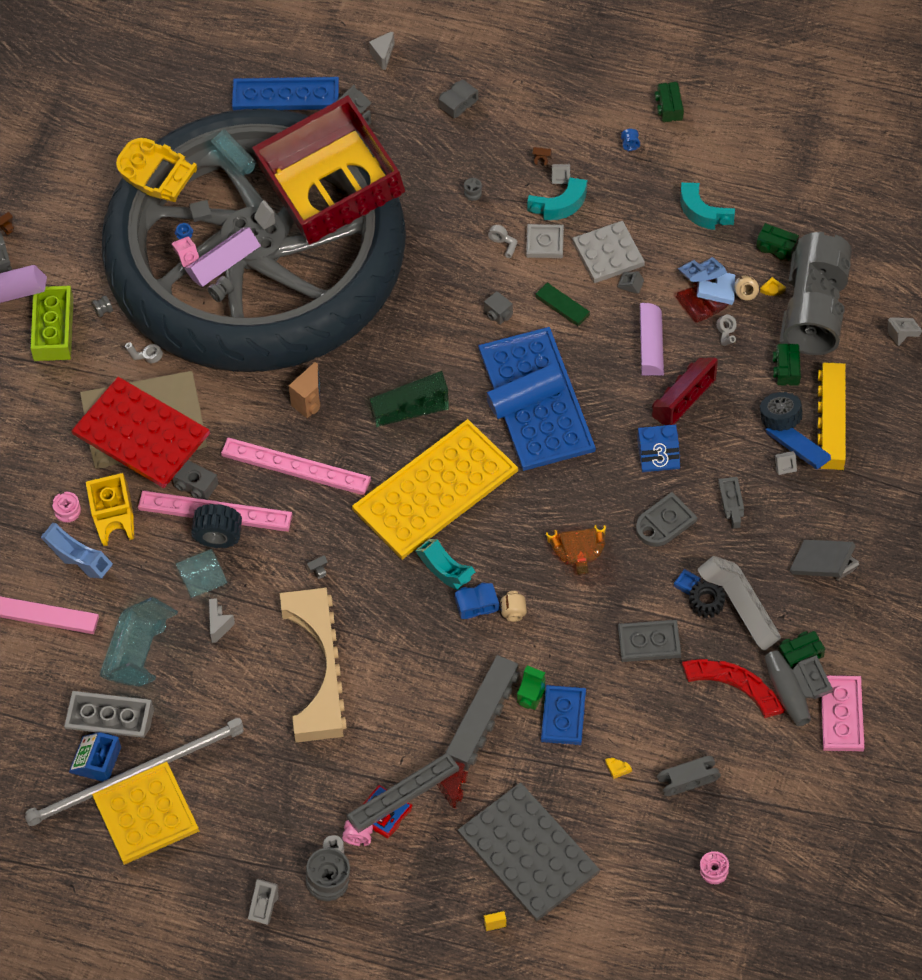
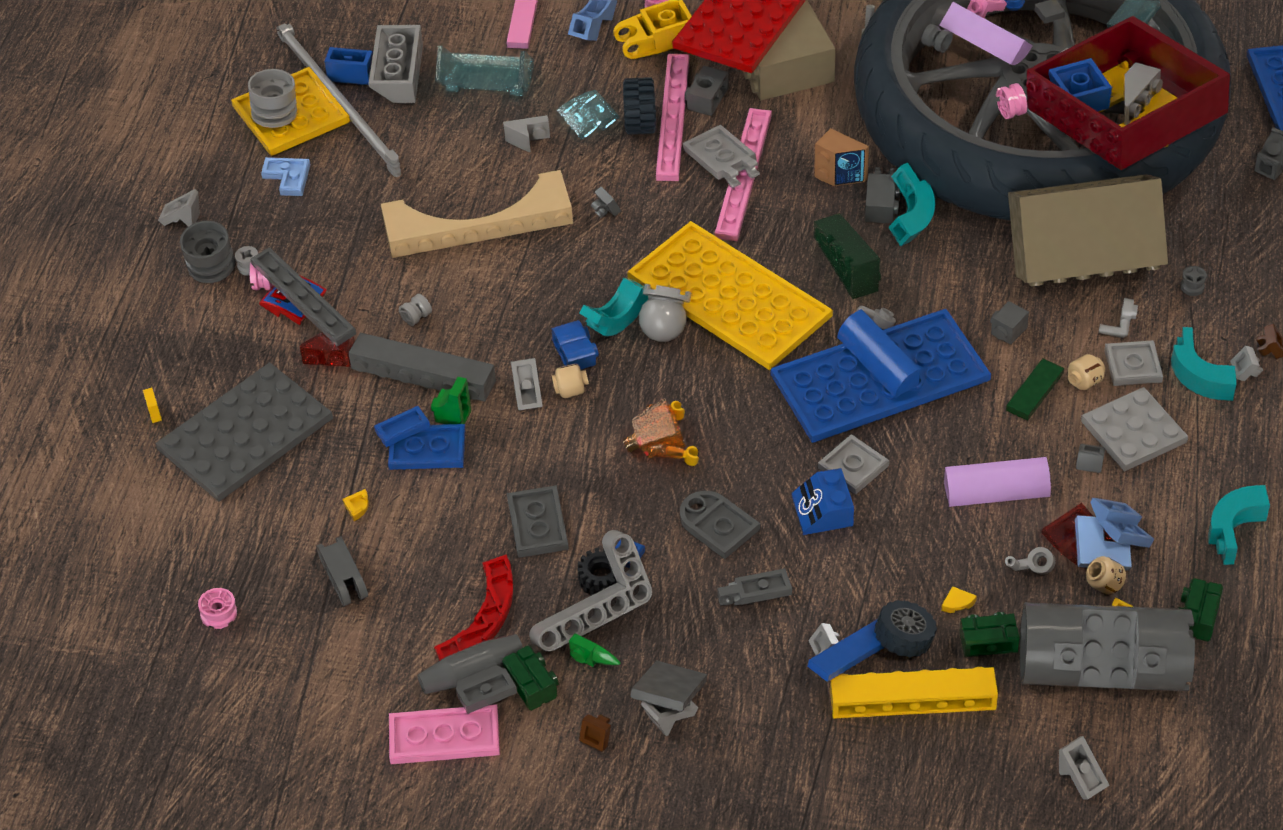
camera: 85 degrees right, 10 degrees down
dark red slope [652,357,718,426] -> none
none -> light grey wheel [248,69,297,128]
none -> light blue tile [261,157,310,196]
none -> blue tile [374,406,430,447]
none -> light grey wheel [399,294,432,326]
none -> light grey slope [510,358,543,410]
none -> green plate [569,633,620,667]
none -> reddish brown tile [579,714,611,752]
none -> light grey tile [639,284,692,342]
none -> light grey tile [683,125,760,188]
none -> light grey tile [818,434,889,495]
none -> light grey plate [856,306,896,329]
none -> dark grey hinge [865,167,900,224]
none -> teal arch [888,163,935,246]
none -> yellow tile [941,586,977,613]
none -> bright pink wheel [996,83,1027,119]
none -> dark tan brick [1008,174,1168,286]
none -> blue slope [1048,58,1112,112]
none -> tan head [1068,354,1105,390]
none -> light grey slope [1124,62,1163,125]

